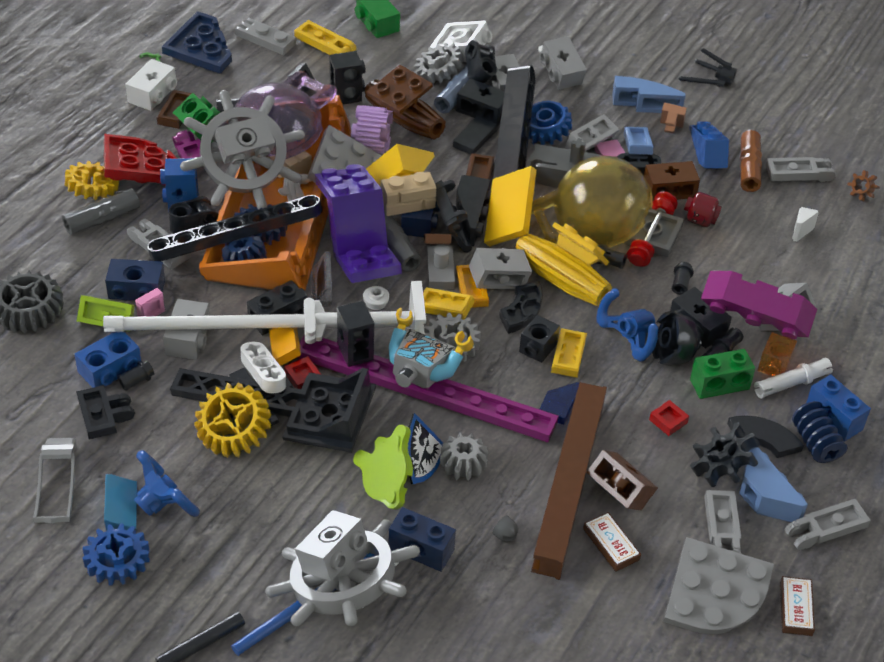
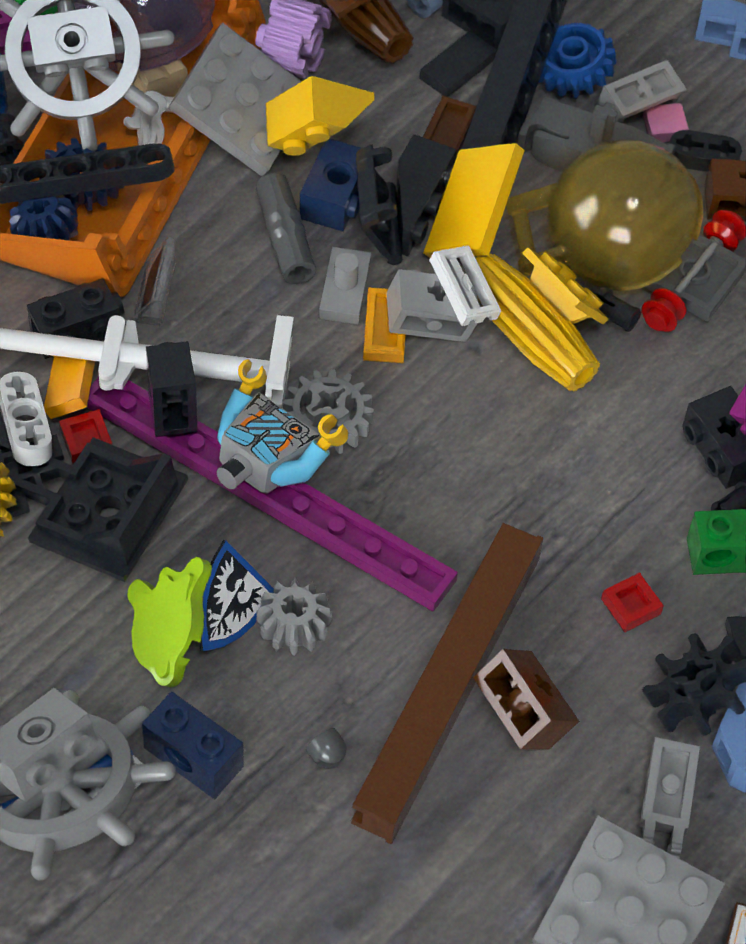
camera: 10 degrees right, 10 degrees up
dark purple bracket [315,164,402,283] -> none
white plate [363,286,389,310] -> none
tan brick [381,172,436,216] -> none
yellow plate [423,287,474,320] -> none
reddish brown tile [424,234,451,245] -> none
black tile [499,281,543,334] -> none
black brick [519,315,560,363] -> none
clear blue tile [539,382,579,425] -> none
yellow plate [551,328,587,378] -> none
tile [583,512,641,572] -> none
blue piece [596,288,658,362] -> none
medium blue tile [624,127,654,155] -> none
black cylinder [652,311,701,366] -> none
black pin [671,262,694,295] -> none
none -> white tile [430,245,501,326]

